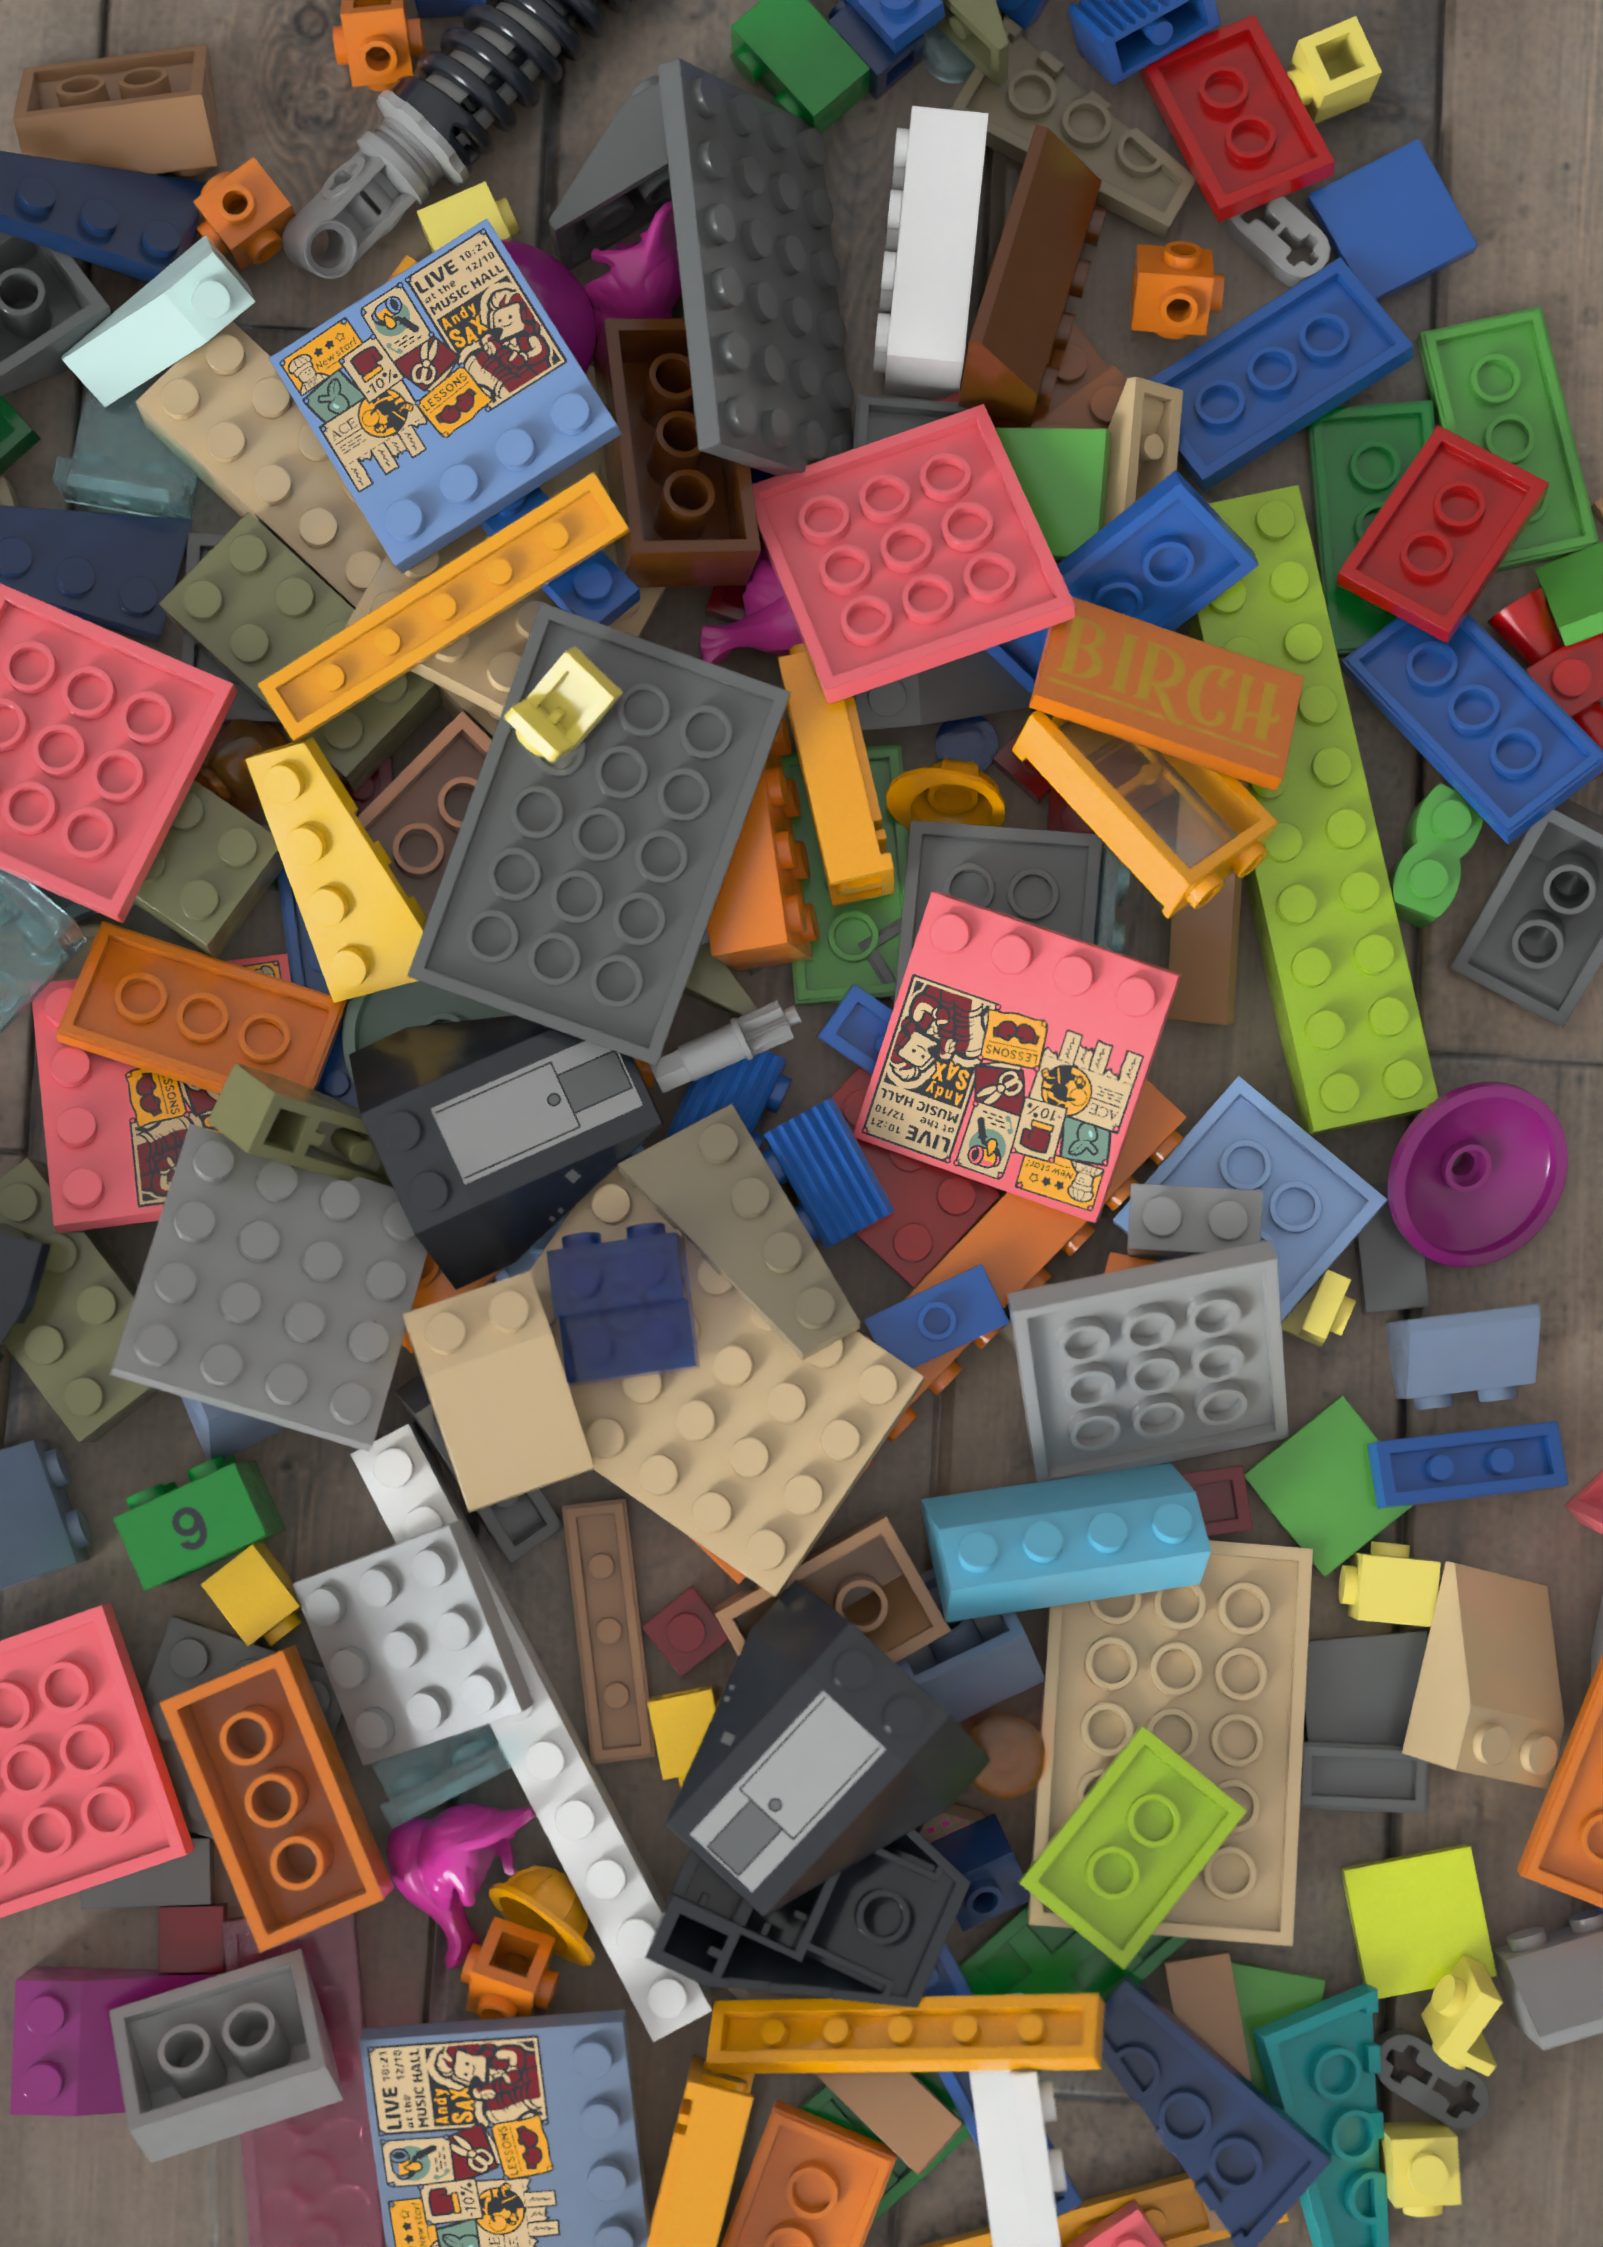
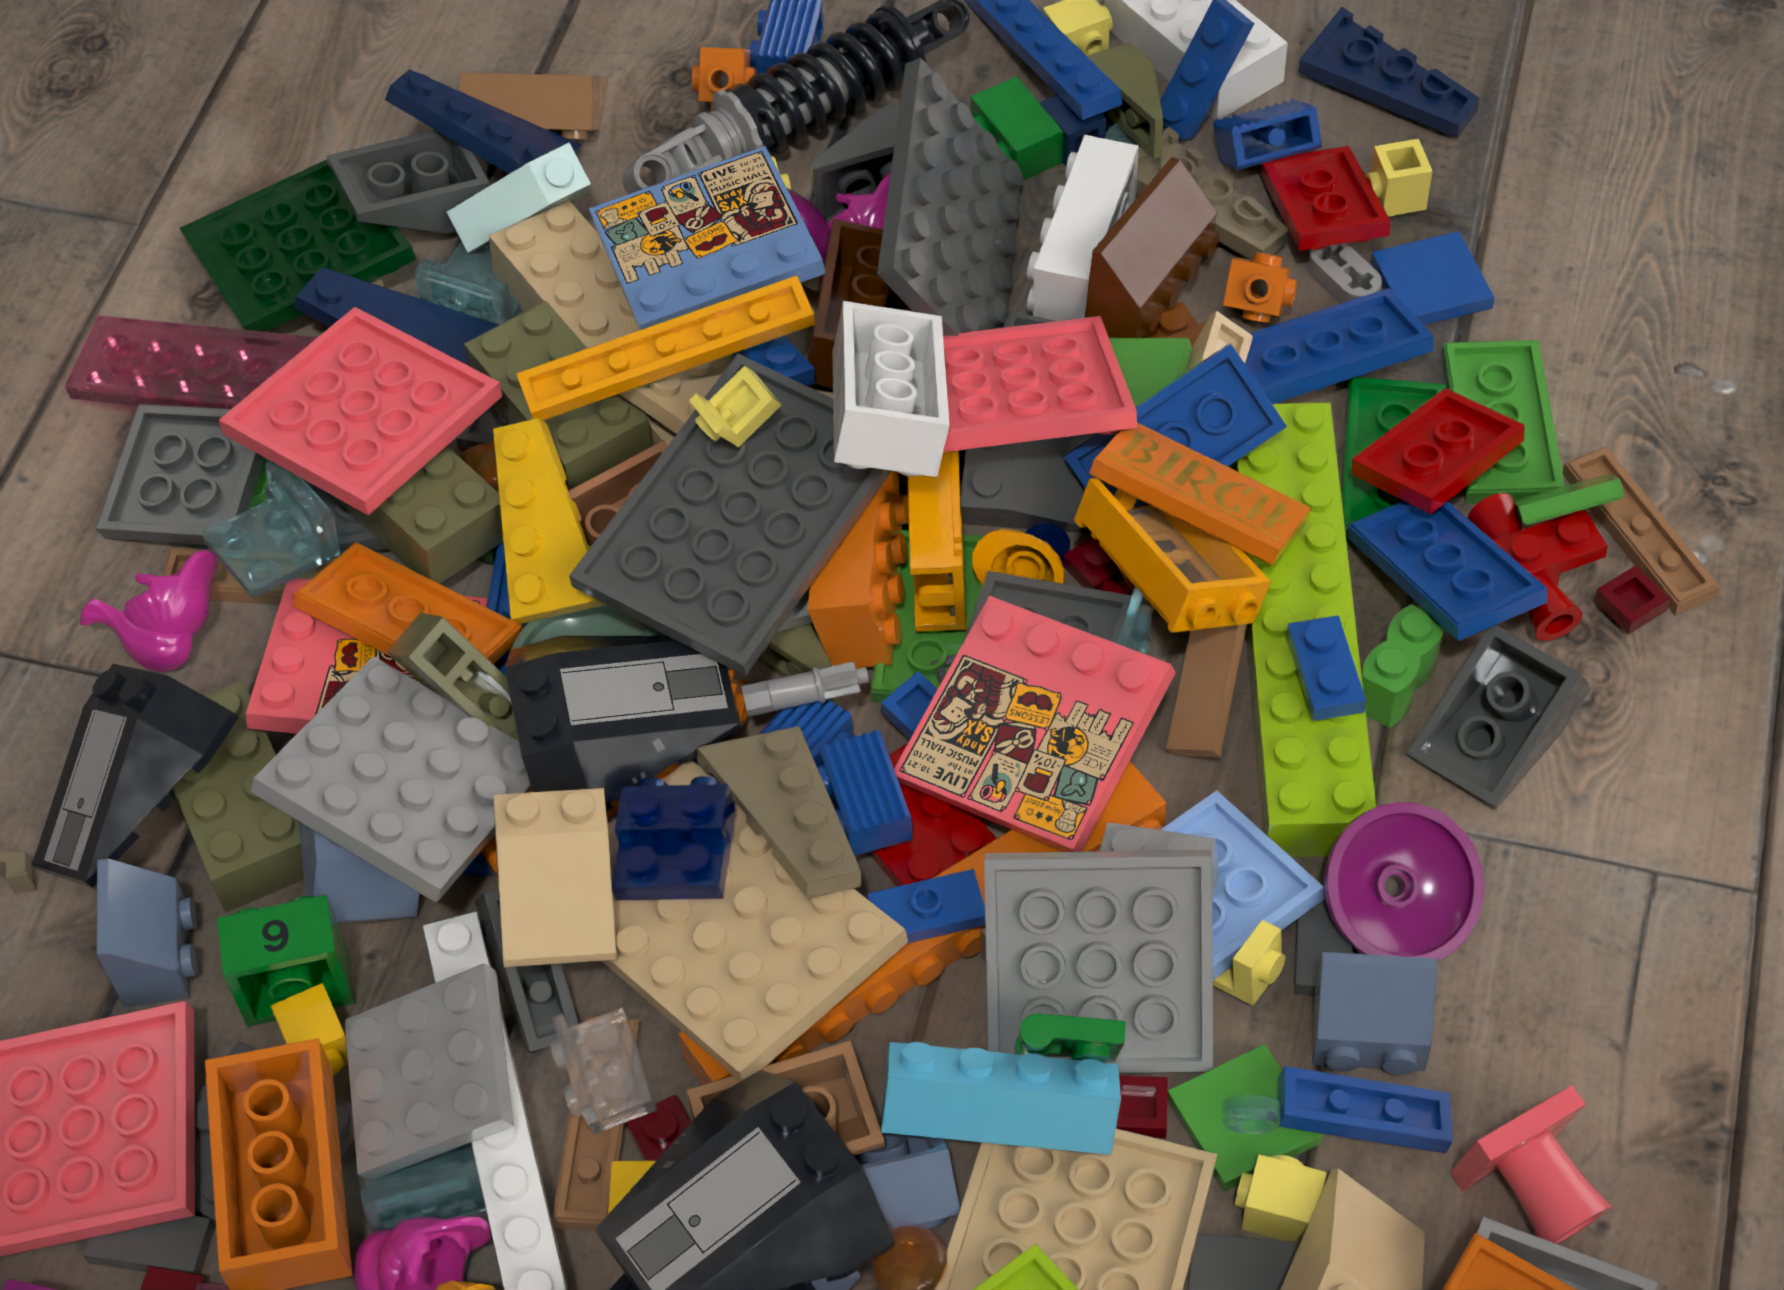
camera: 15 degrees right, 30 degrees down
orange brick [193,156,296,271] -> none
none -> clear bracket [549,1008,657,1134]
none -> white brick [832,301,950,477]
none -> green plate [1014,1013,1126,1063]
none -> clear light blue tile [1223,1094,1280,1134]
none -> blue plate [1286,615,1366,721]

